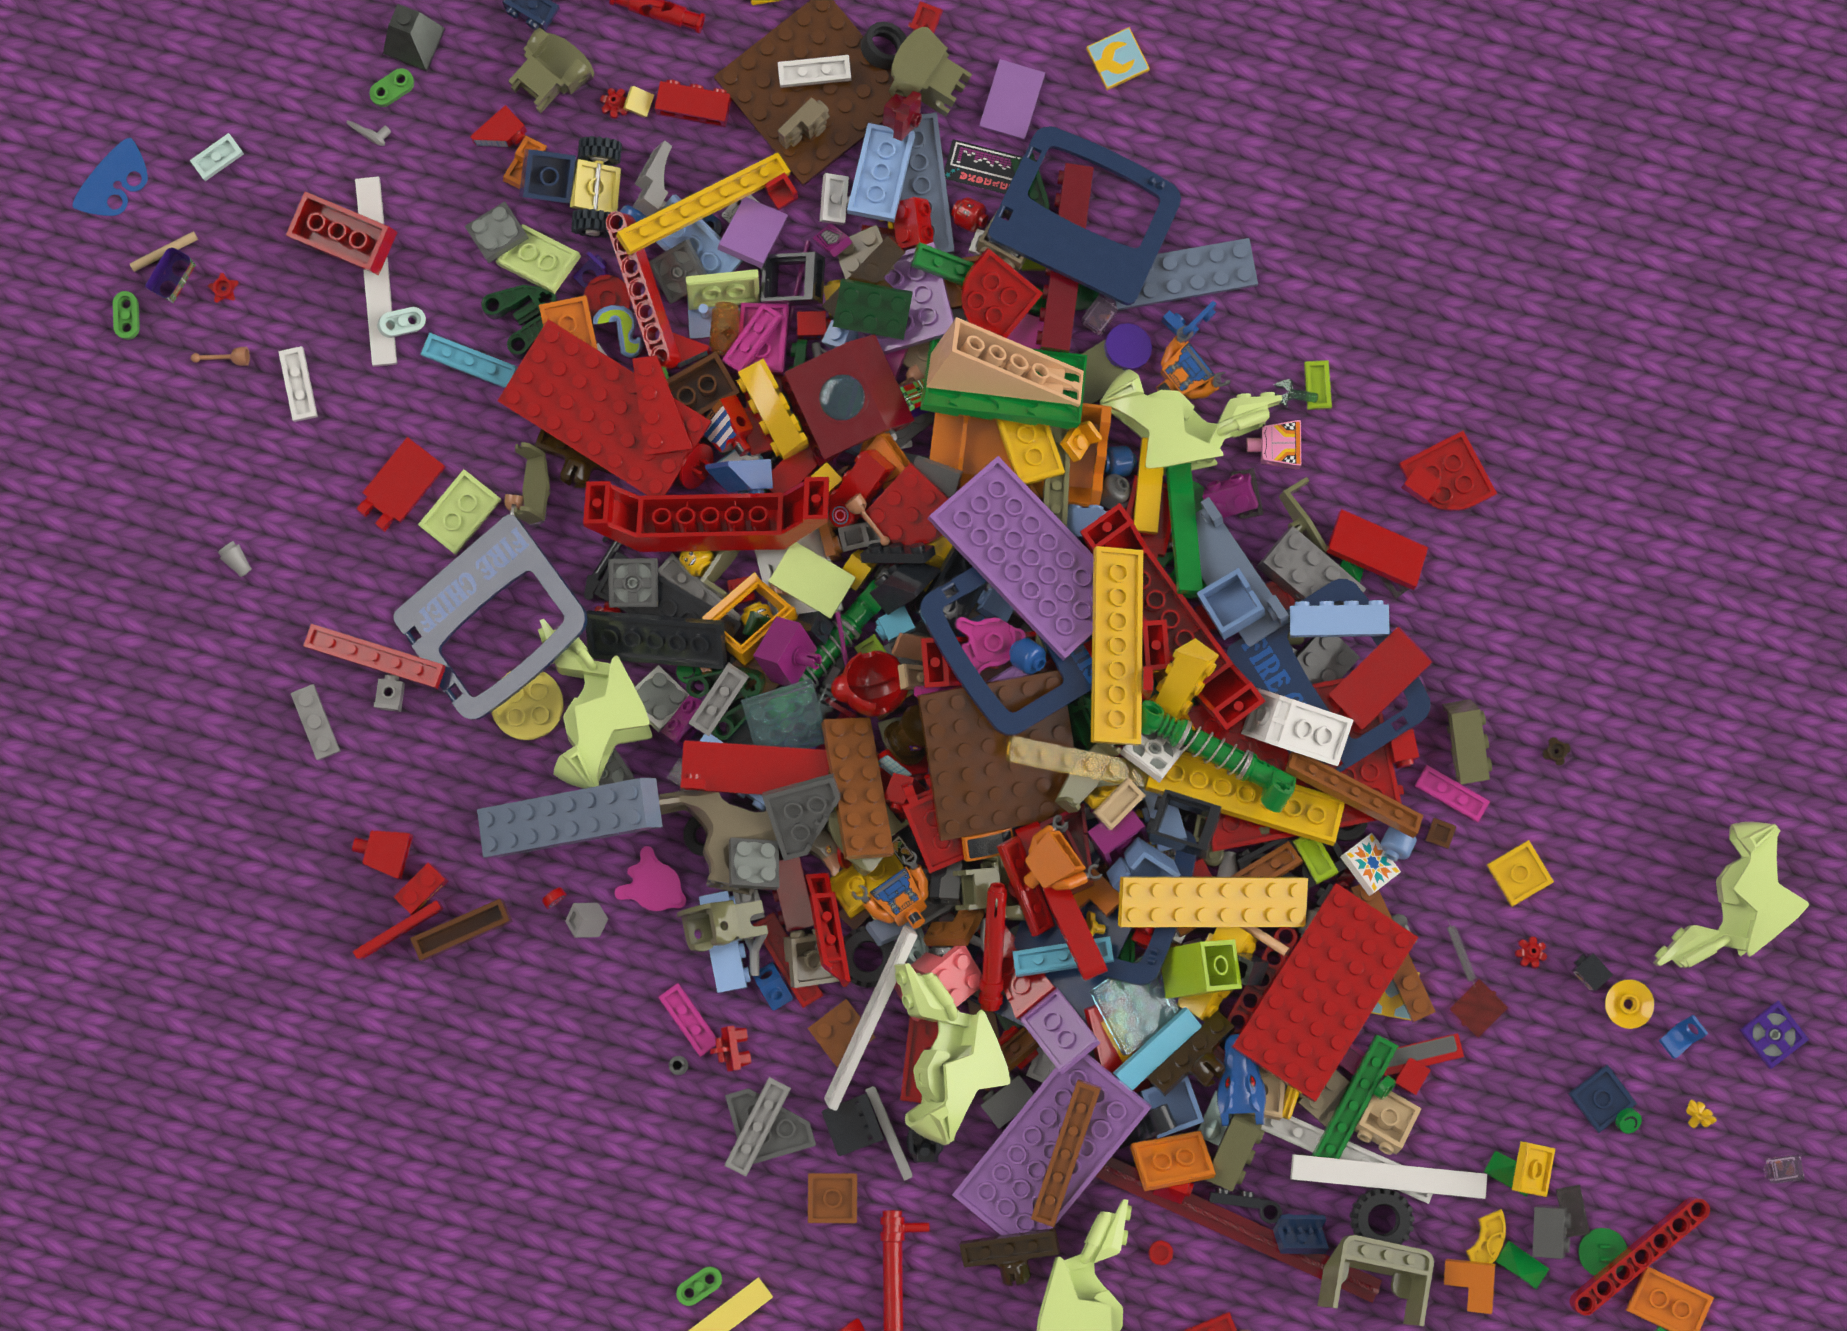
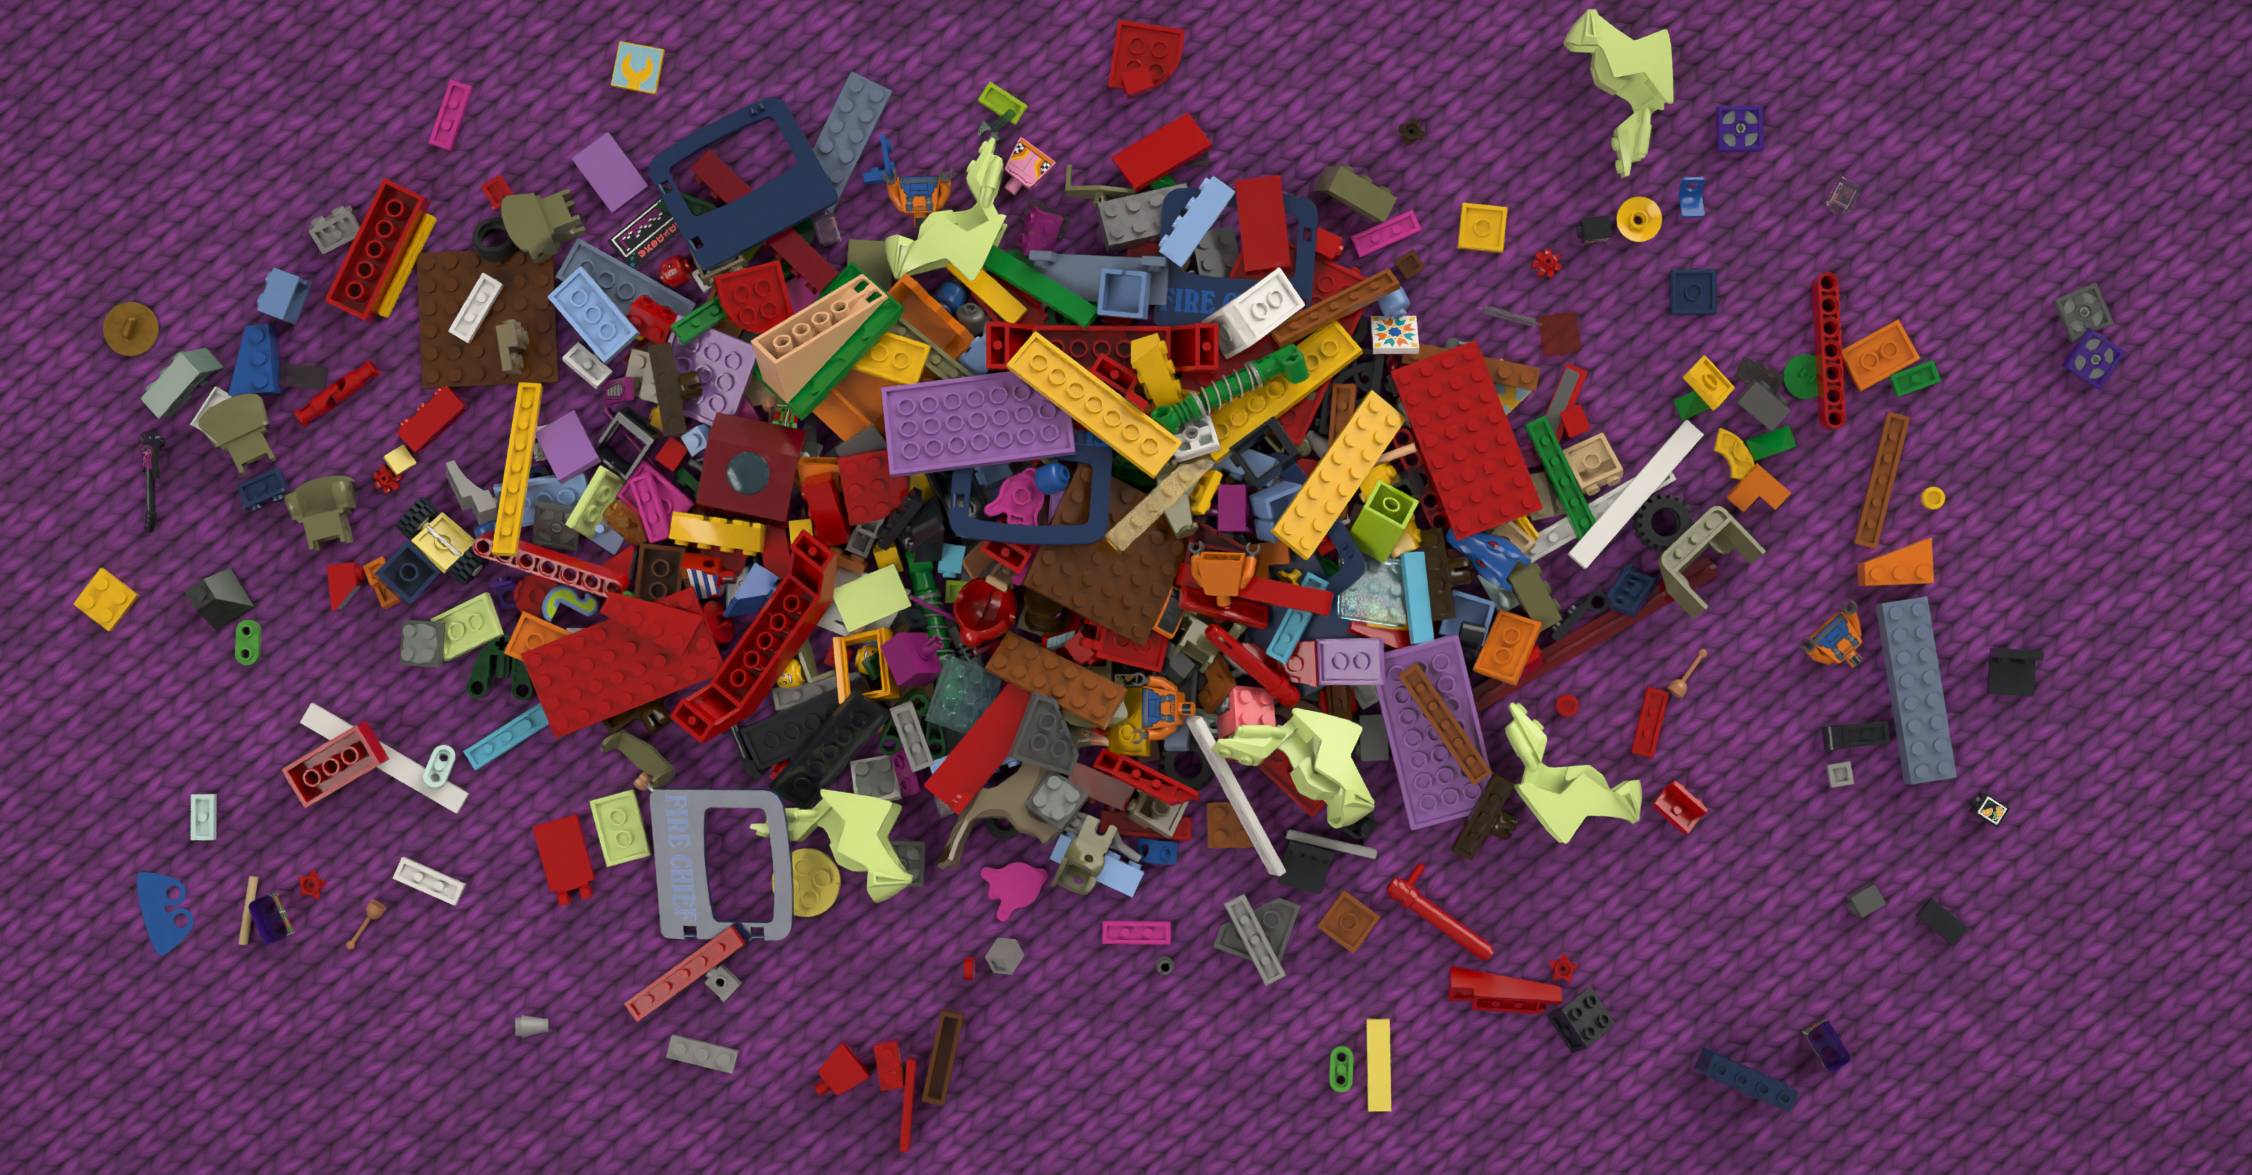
camera: 50 degrees left, 5 degrees up
bright green plate [113,291,139,340] -> none
light grey bar [346,120,391,146] -> none
sand blue brick [477,778,663,858] -> none
dark grey piece [608,558,658,607] -> none
green tile [676,666,701,684] -> none
red hips [709,1025,751,1072] -> none
red panel [765,172,798,211] -> none
red tile [829,502,855,527] -> none
dark green plate [832,278,913,340] -> none
nougat hinge [845,493,890,546] -> none
dark red brick [883,91,922,141] -> none
light orange bracket [1060,421,1102,462] -> none
tan tile [1092,778,1146,830] -> none
dark purple tile [1104,323,1152,370] -> none
lime tile [1293,837,1338,884] -> none
green tile [1373,1075,1396,1100] -> none
green tile [1616,1108,1642,1134] -> none
yellow plant [1686,1100,1717,1128] -> none

